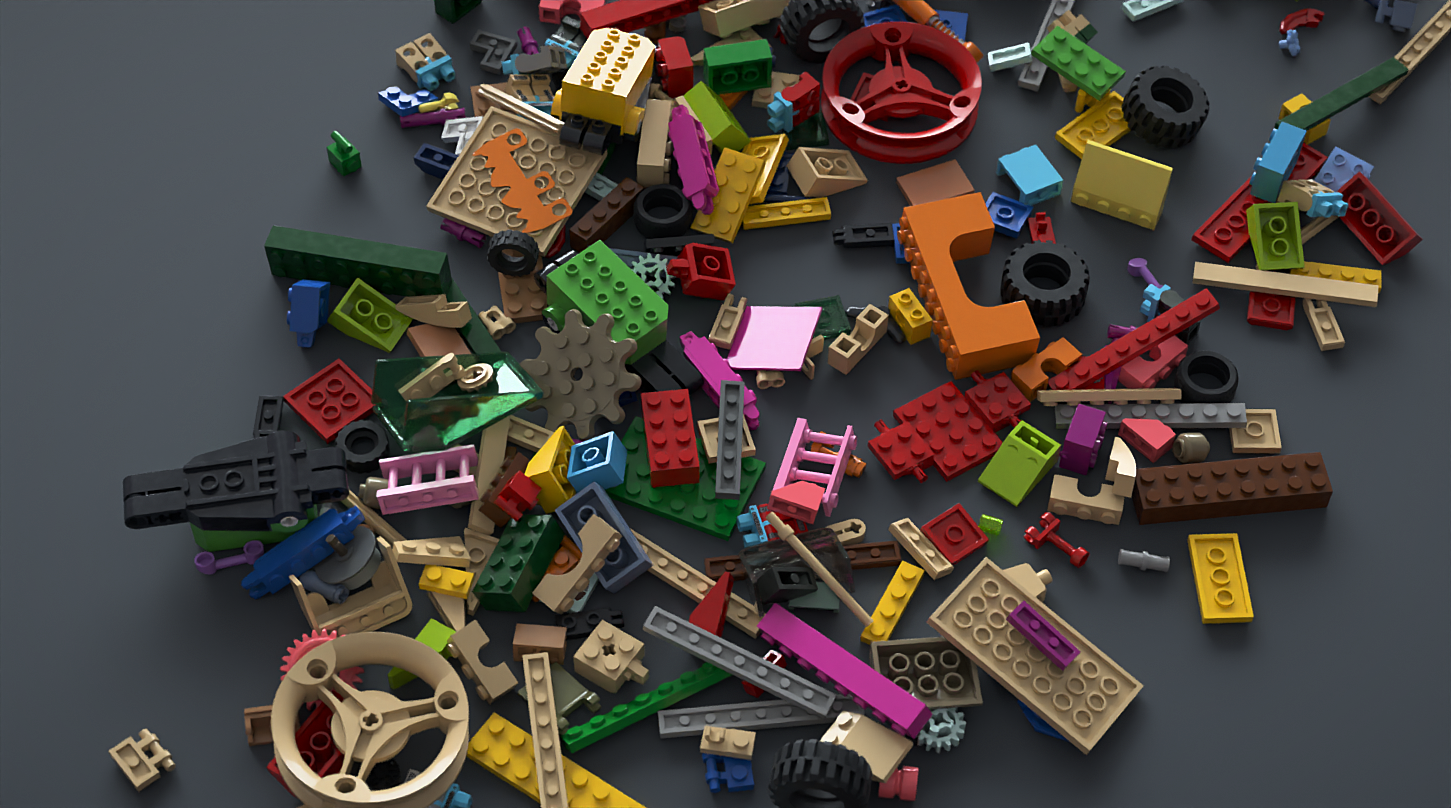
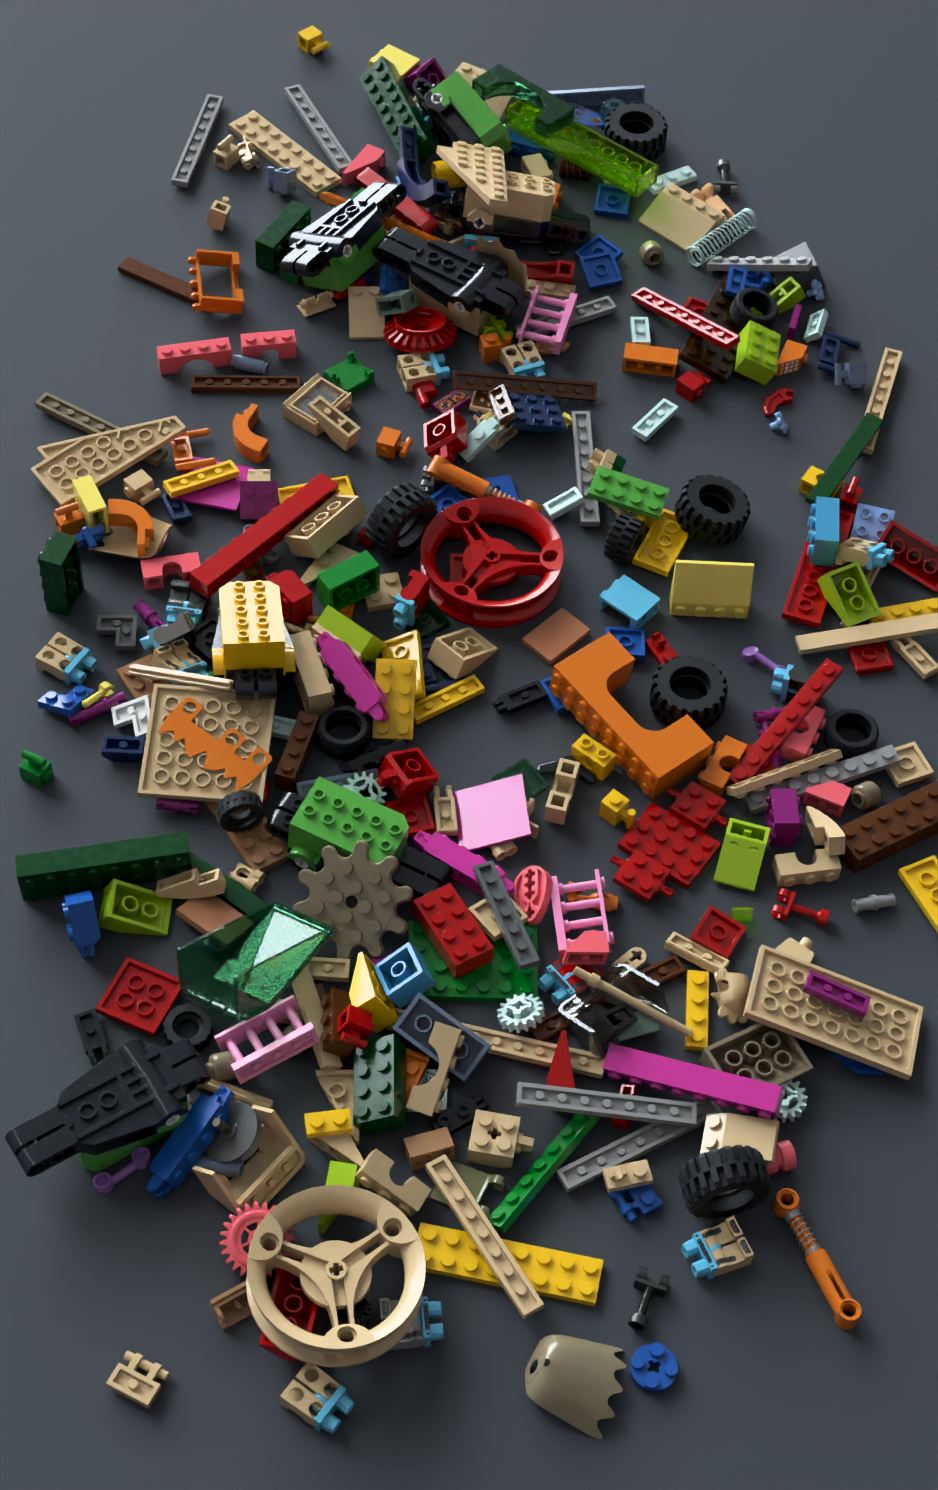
camera: 25 degrees left, 0 degrees up
tan wing [392,536,471,568] -> none
tan plate [398,353,466,410] -> none
tan gear [457,363,494,393] -> none
none -> red plate [385,795,436,838]
none -> light aqua gear [497,993,545,1033]
none -> coral piece [513,866,552,925]
none -> yellow brick [599,789,636,829]
none -> black tyre [604,513,646,566]
none -> tan piece [711,968,751,1024]
none -> red brick [839,477,863,514]

